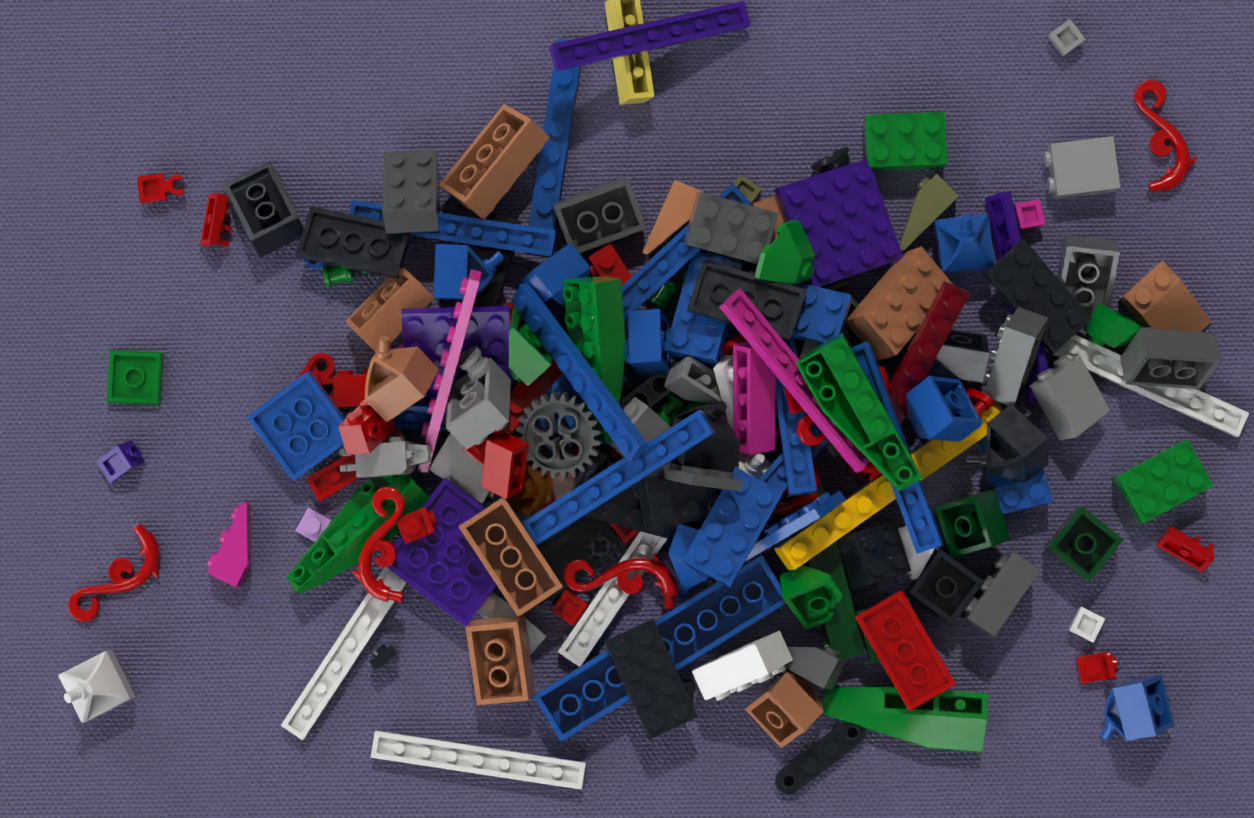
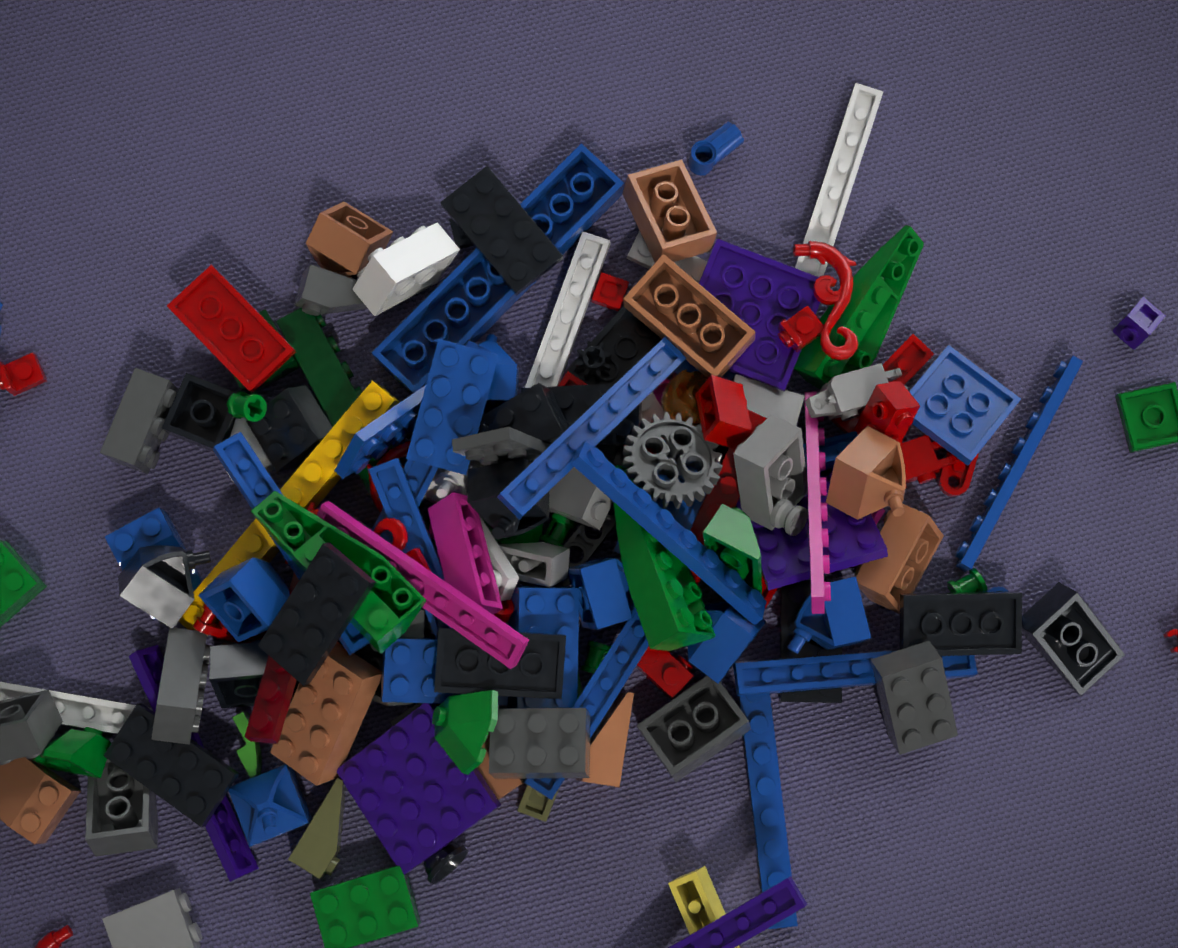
camera: 160 degrees right, 5 degrees down
white piece [58,650,136,723] -> none
red plant [68,523,160,622] -> none
red plate [200,193,232,247] -> none
dark pink slope [207,501,252,587] -> none
lavender plate [295,508,332,541] -> none
black plate [369,644,399,670] -> none
white plate [371,731,586,790] -> none
nougat brick [438,104,550,220] -> none
red plant [563,553,677,609] -> none
black plate [775,721,866,794] -> none
green slope [780,565,843,630] -> none
green wedge [823,687,988,753] -> none
dark green brick [935,489,1010,557] -> none
dark pink plate [1014,199,1045,231] -> none
light grey brick [1030,356,1110,441] -> none
dark green brick [1043,506,1123,581] -> none
white plate [1068,607,1105,642] -> none
none -> green bush [227,391,267,422]
none -> bright green slope [232,711,262,778]
none -> black plate [258,543,376,685]
none -> blue piece [688,121,744,176]
none -> blue plate [955,355,1083,572]

